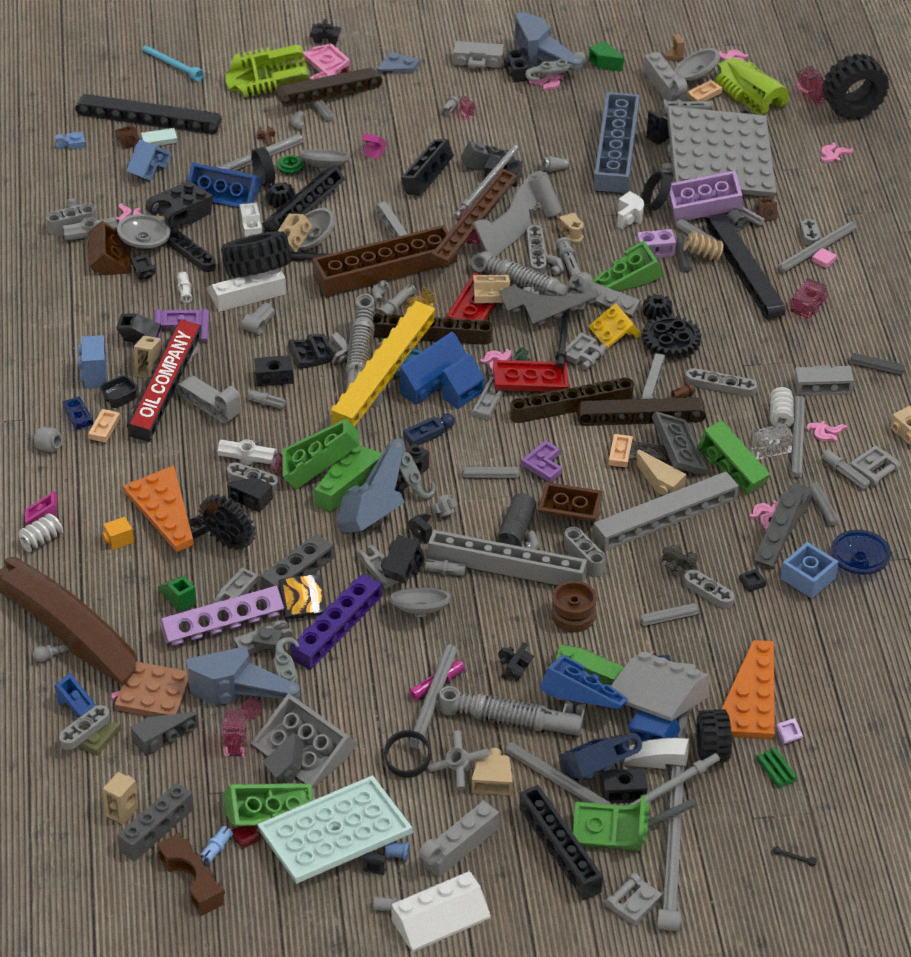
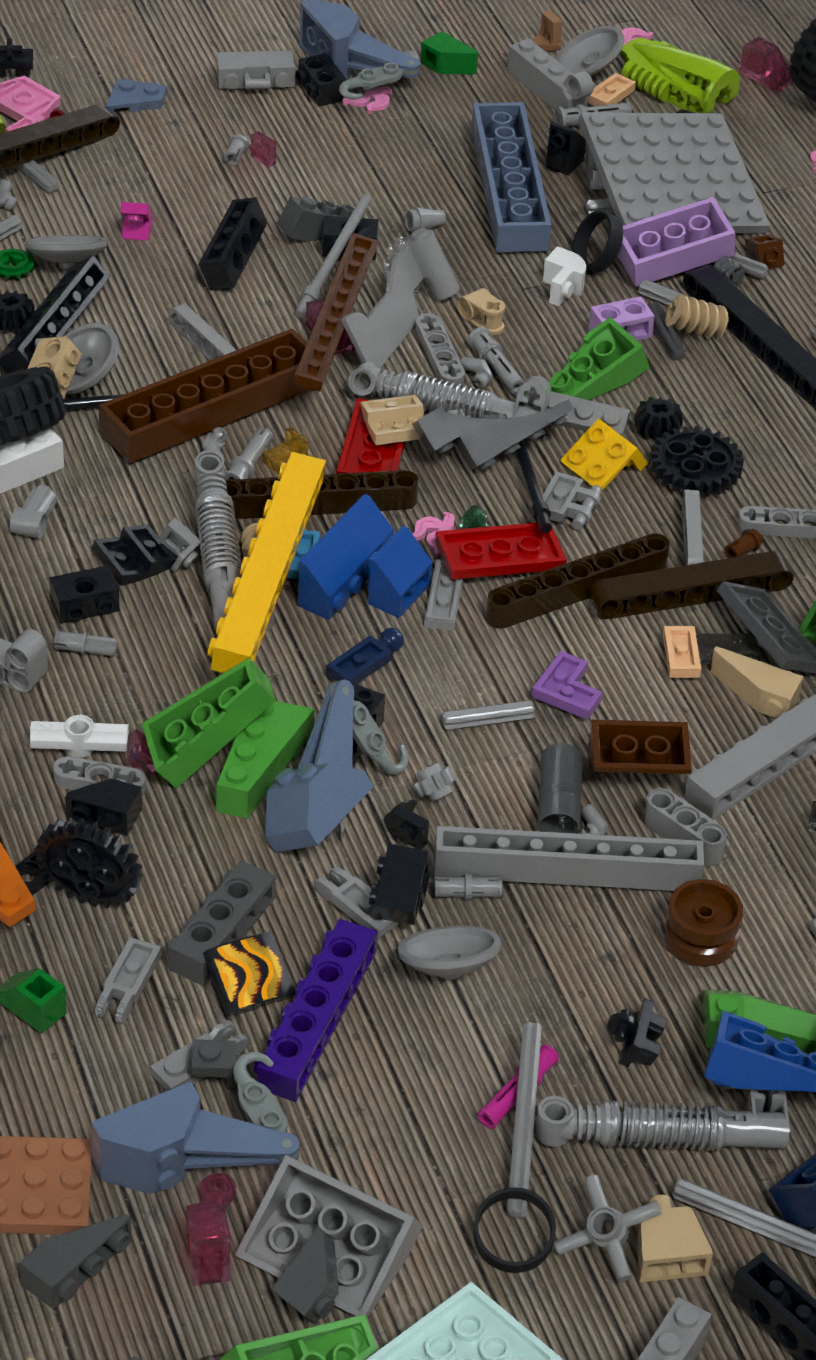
camera: 15 degrees left, 0 degrees up
lavender brick [159,586,284,646] -> none

